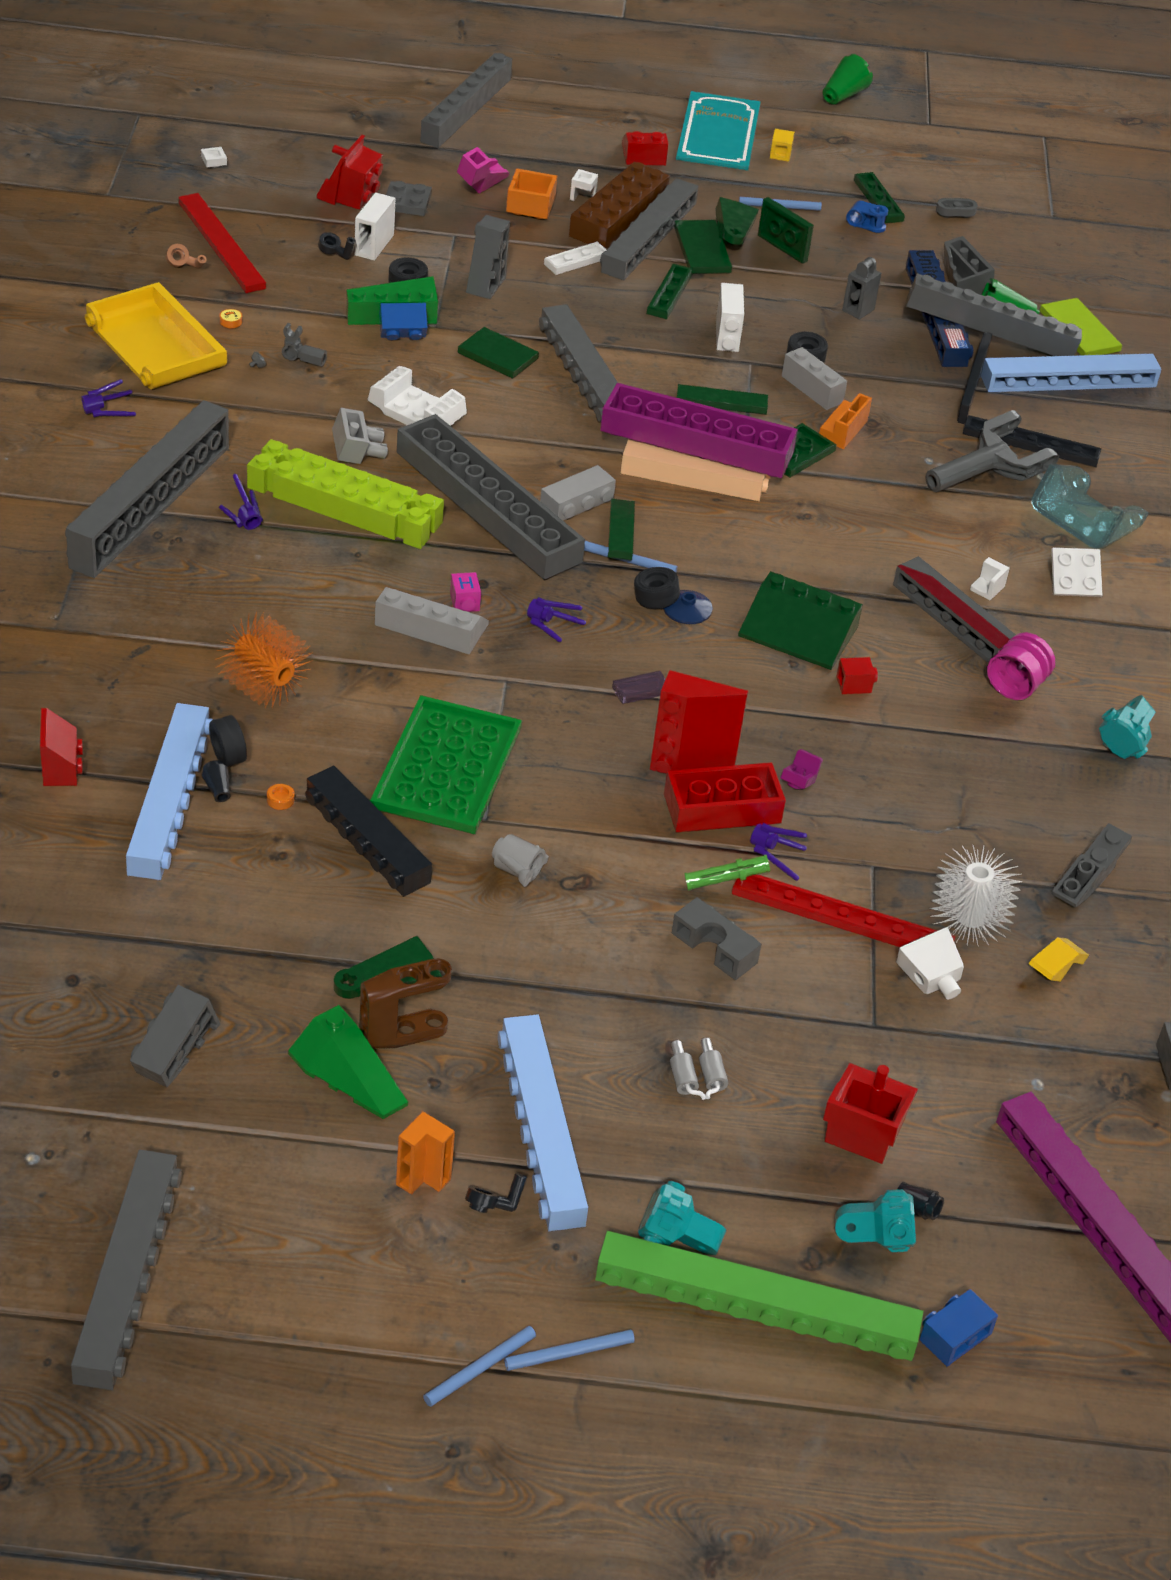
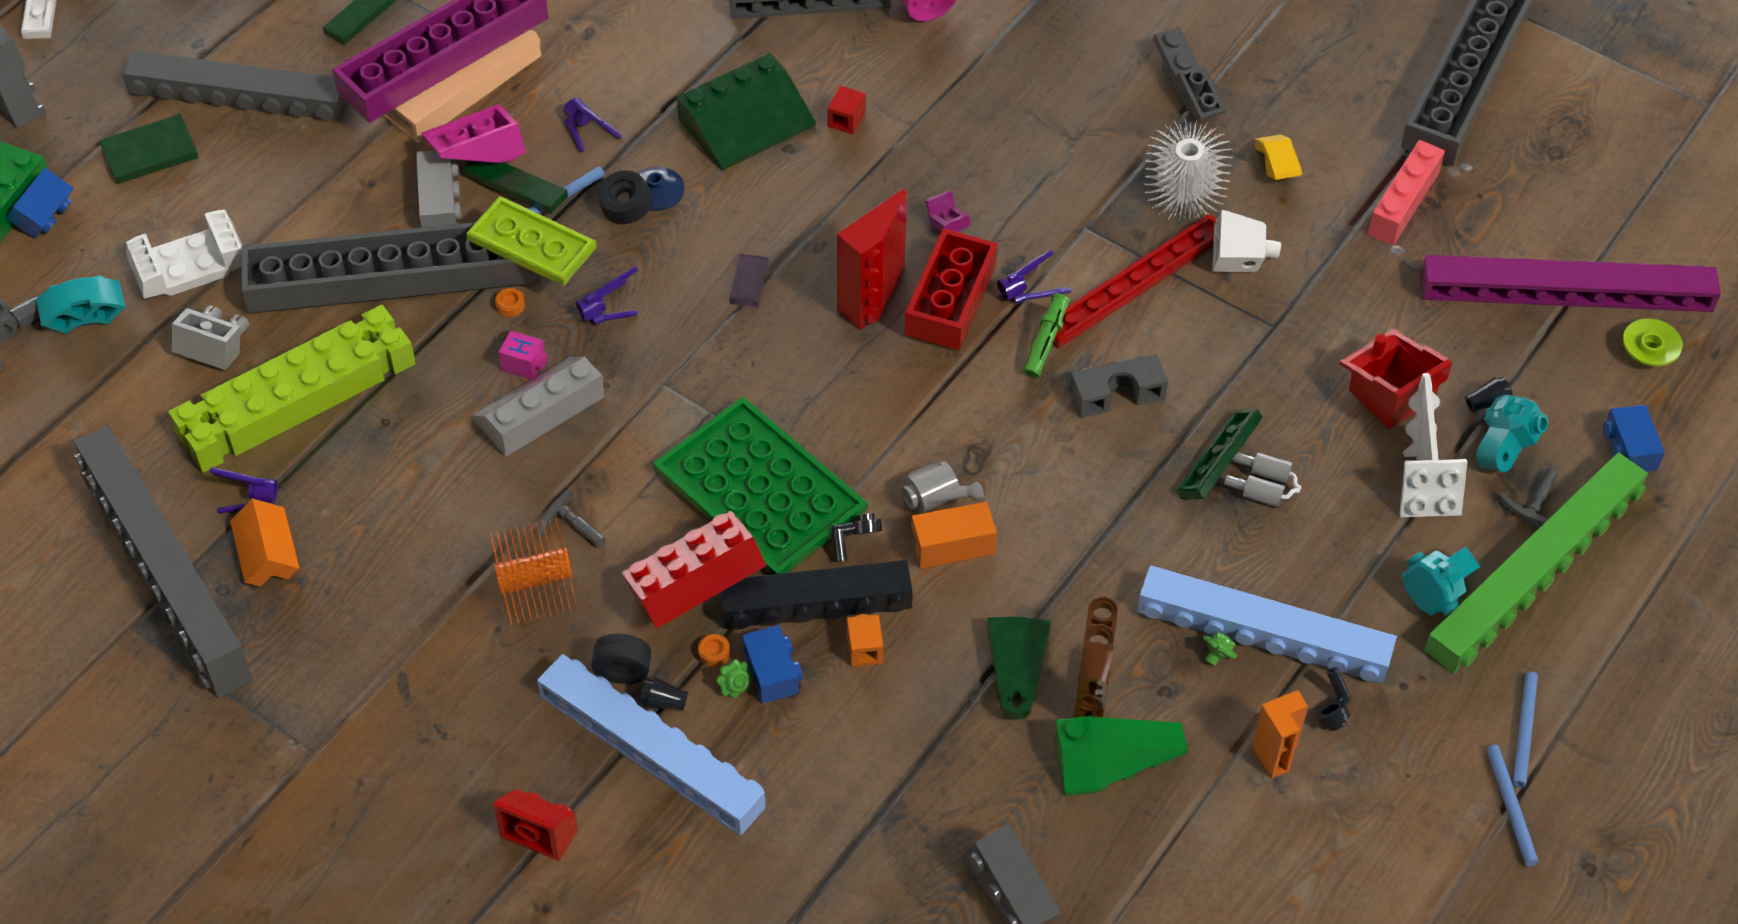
camera: 55 degrees left, 10 degrees up
none -> teal brick [36,275,126,334]
none -> orange piece [230,498,300,587]
none -> dark pink slope [421,104,526,163]
none -> lime tile [466,196,597,286]
none -> orange tile [495,288,525,317]
none -> dark grey piece [538,488,606,548]
none -> dark purple plant [563,98,622,152]
none -> red brick [621,511,767,629]
none -> bright green plant [716,659,753,698]
none -> blue brick [742,625,803,704]
none -> black plate [831,513,883,562]
none -> orange brick [847,614,884,667]
none -> orange piece [911,501,997,569]
none -> dark green tile [1176,409,1263,499]
none -> bright green plant [1203,632,1237,666]
none -> coral brick [1367,140,1445,246]
none -> white piece [1400,373,1468,517]
none -> dark grey piece [1498,468,1558,528]
none -> lime dish [1622,318,1683,367]

